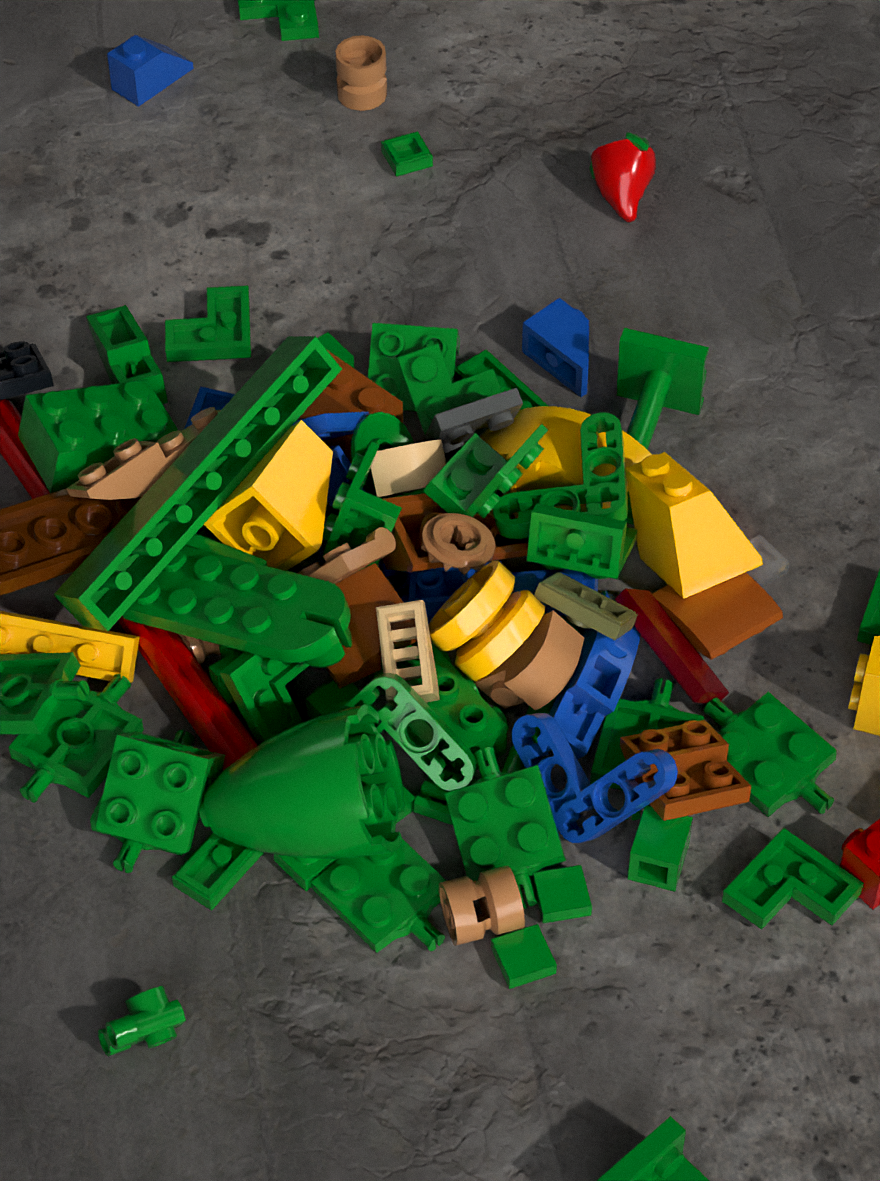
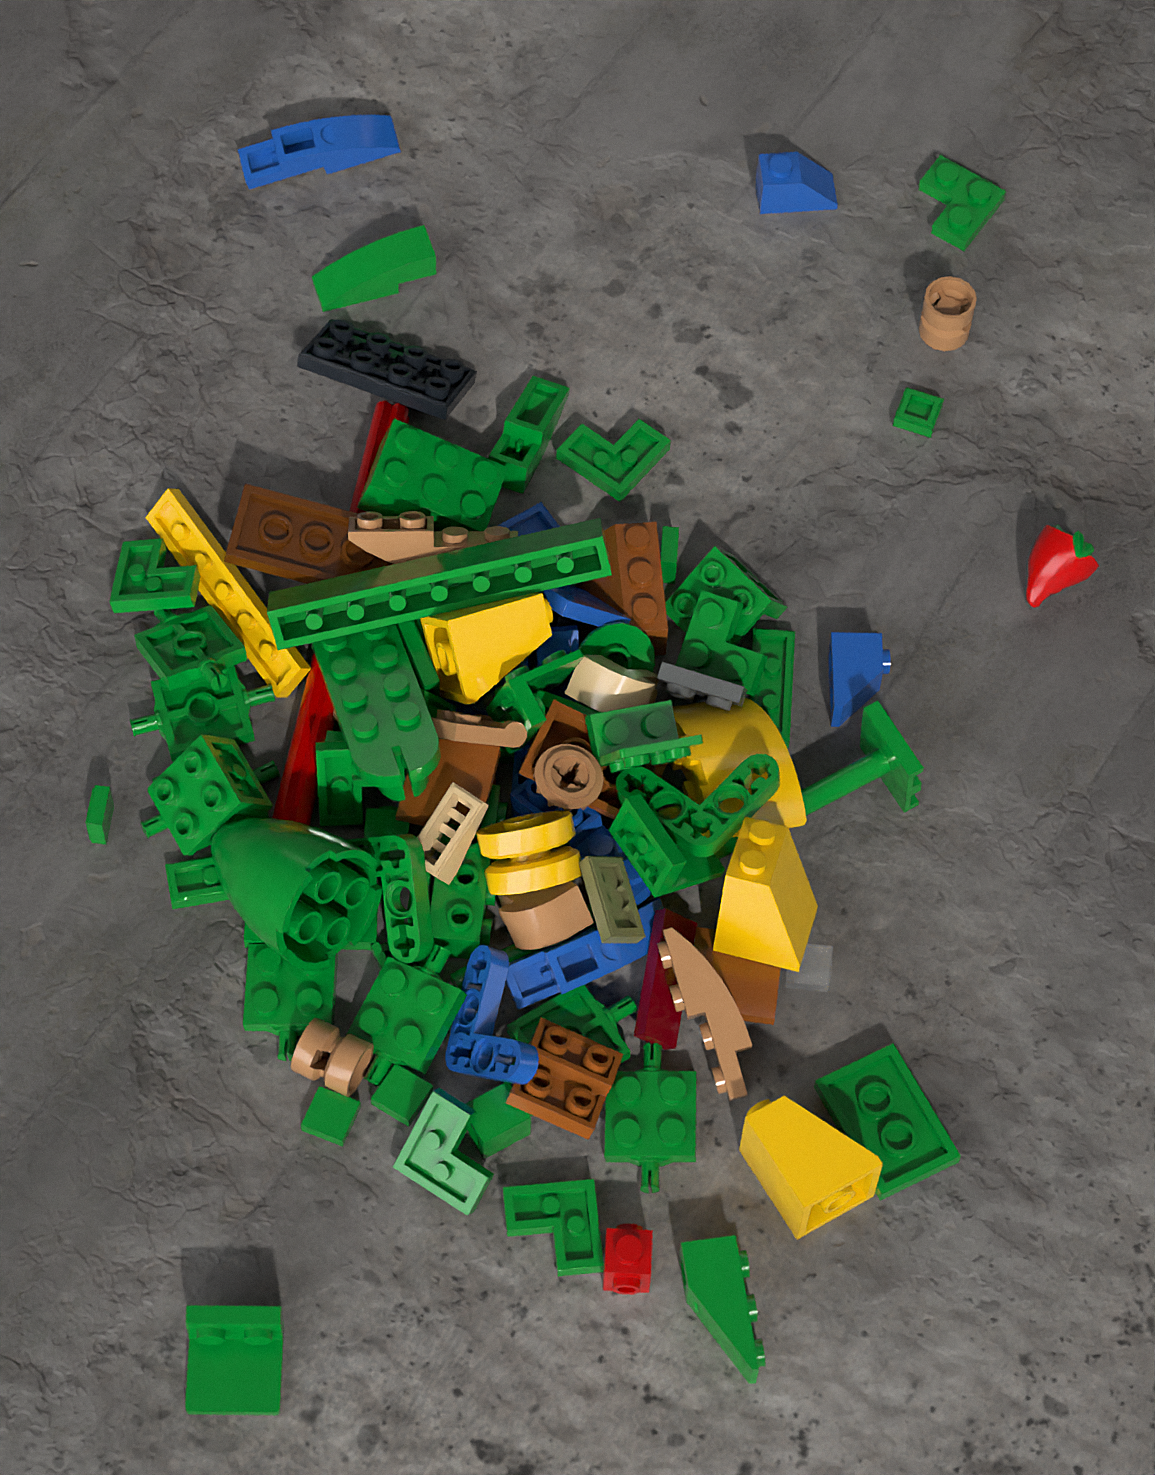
camera: 40 degrees right, 10 degrees up
green plate [98,986,186,1057] -> none
none -> green tile [85,785,114,845]
none -> plate [393,1088,494,1216]
none -> medium nougat slope [657,928,752,1102]

